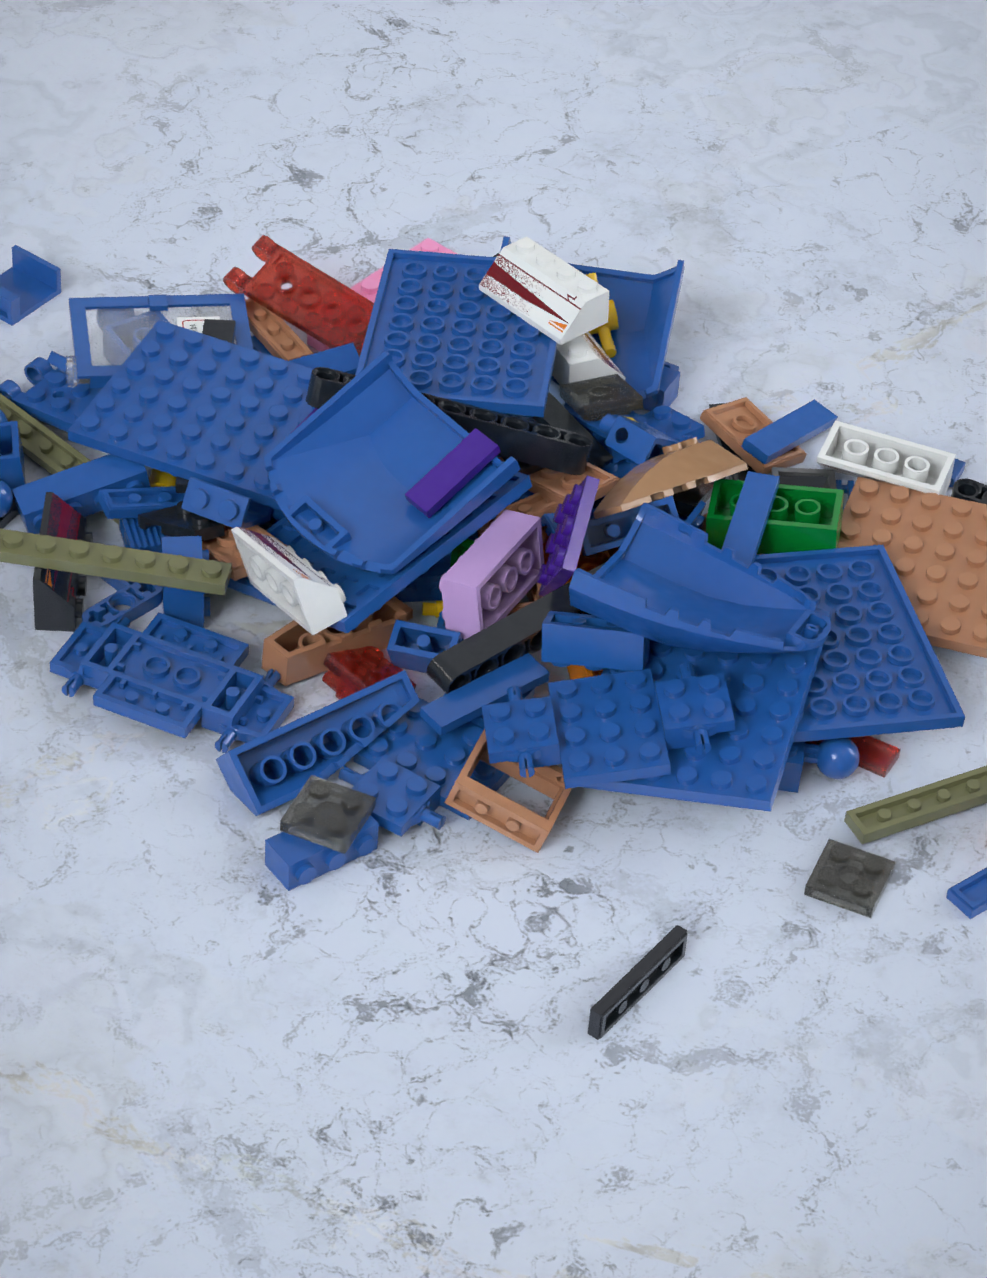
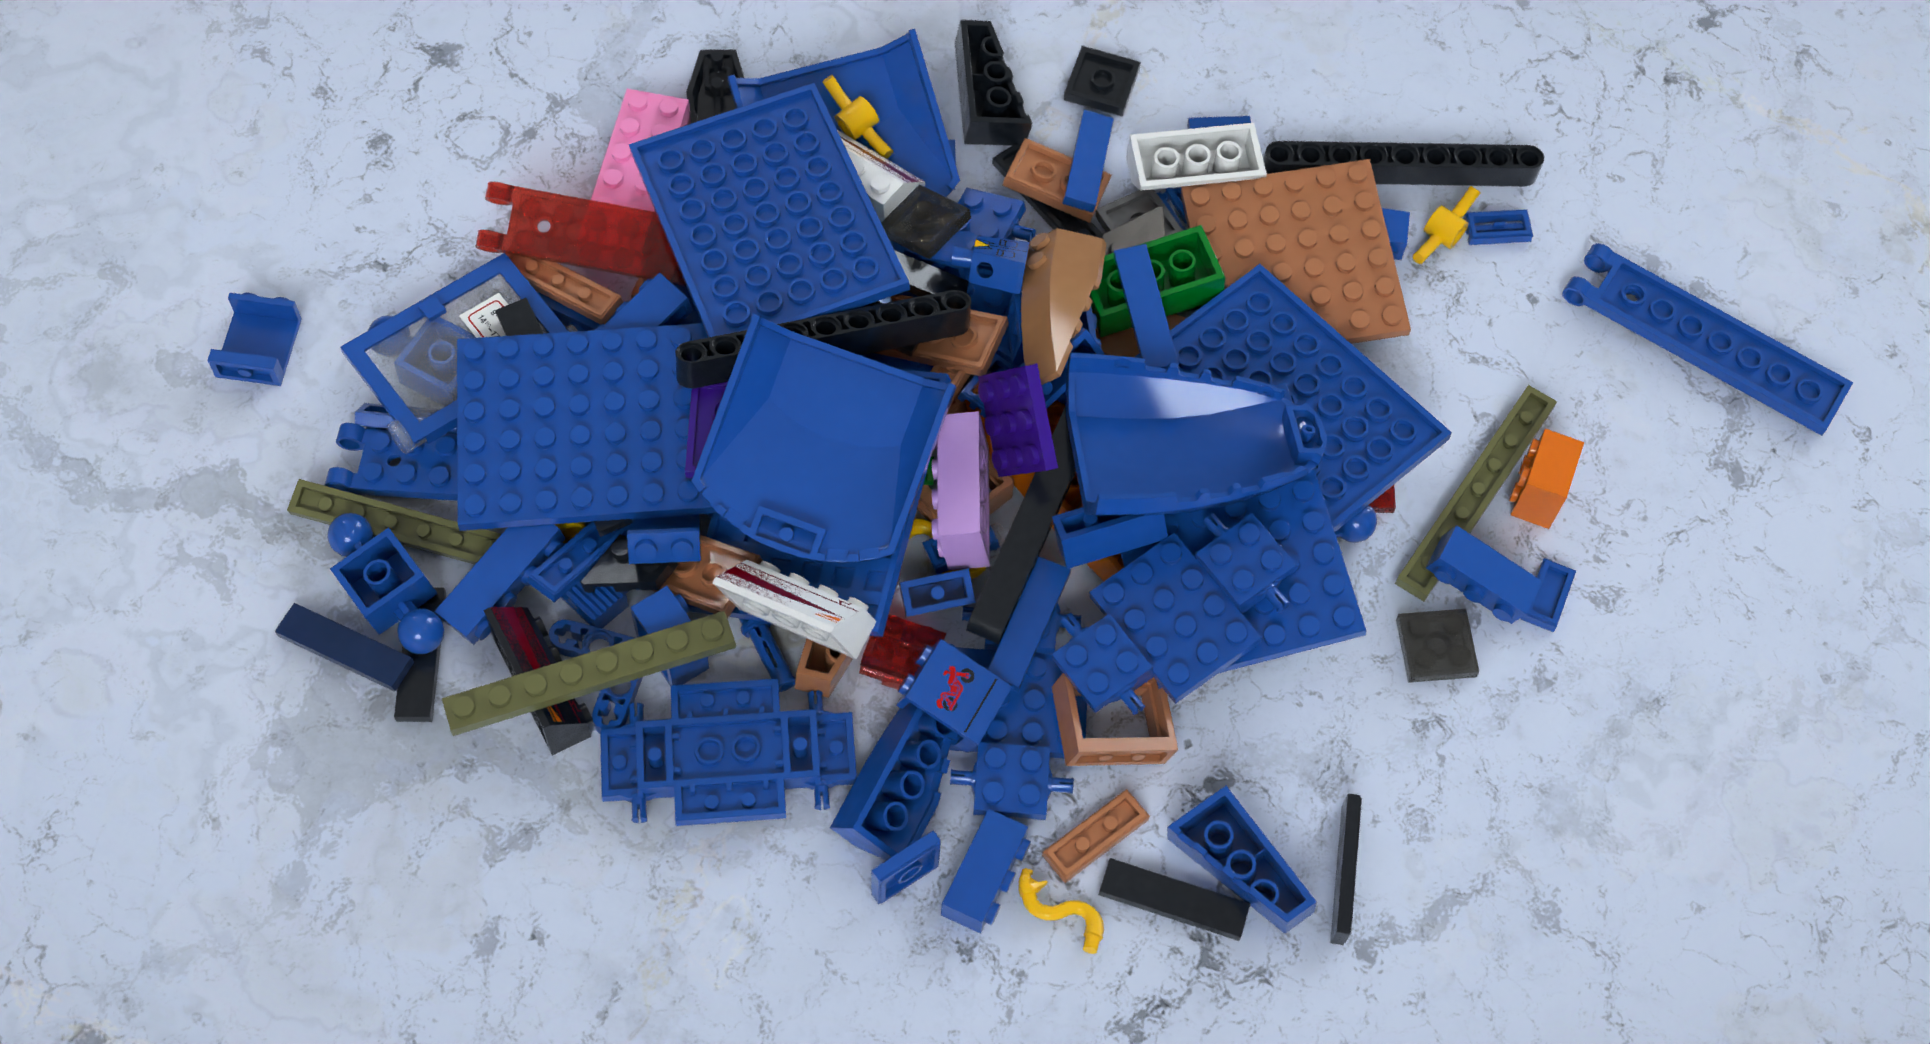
camera: 30 degrees left, 20 degrees up
clear smoke plate [280,775,376,854] -> none
dark purple tile [404,428,501,518] -> none
white slope [479,237,609,345] -> none
none -> blue pin [738,618,796,692]
none -> blue tile [871,830,941,904]
none -> blue panel [896,639,1012,753]
none -> black wedge [954,20,1032,146]
none -> yellow animal [1018,868,1104,954]
none -> nougat tile [1042,789,1150,883]
none -> black plate [1063,46,1141,117]
none -> black tile [1098,858,1250,941]
none -> blue wedge [1167,786,1317,934]
none -> blue brick [1425,525,1543,624]

